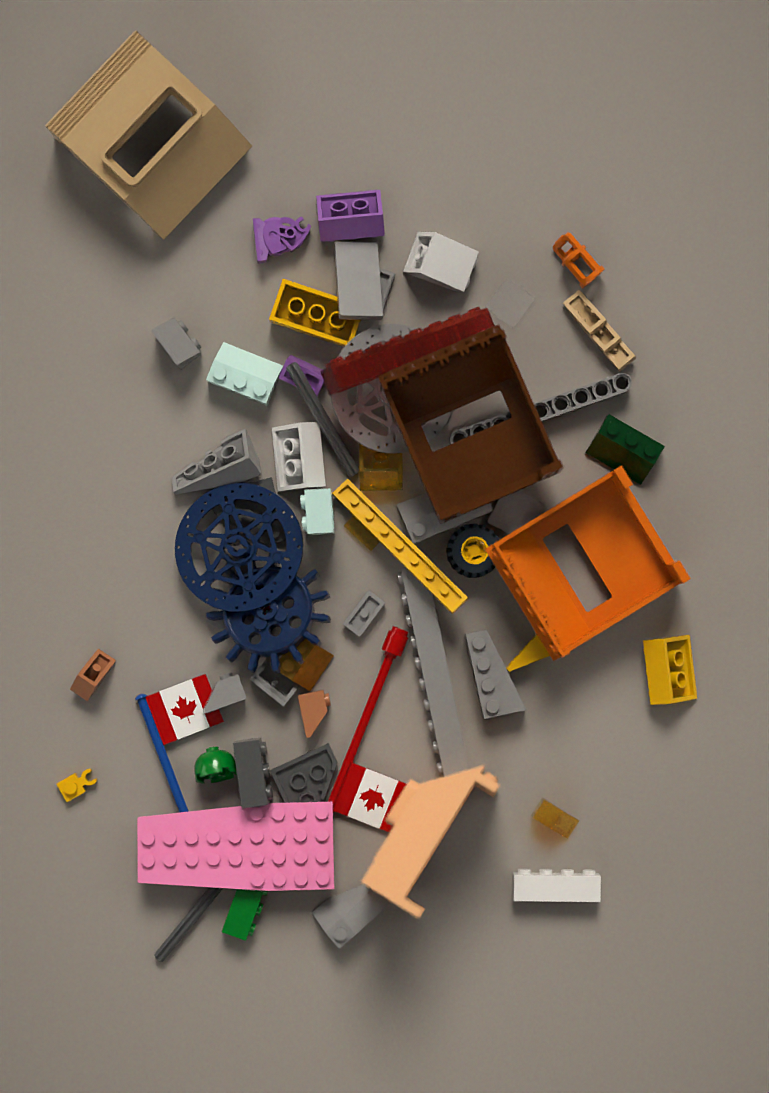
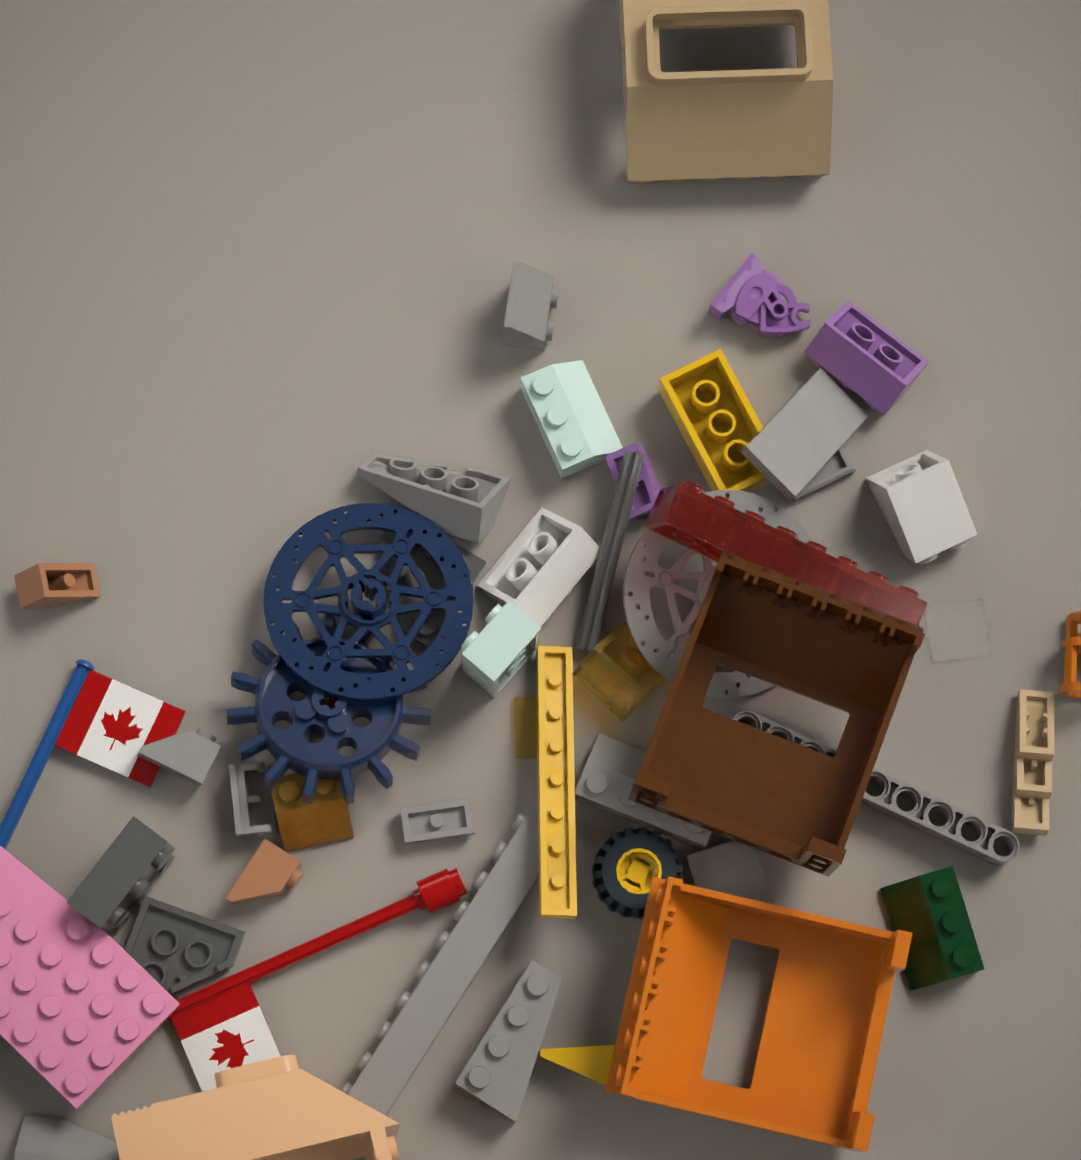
camera: 40 degrees right, 10 degrees down
green cylinder [194,747,237,784] -> none

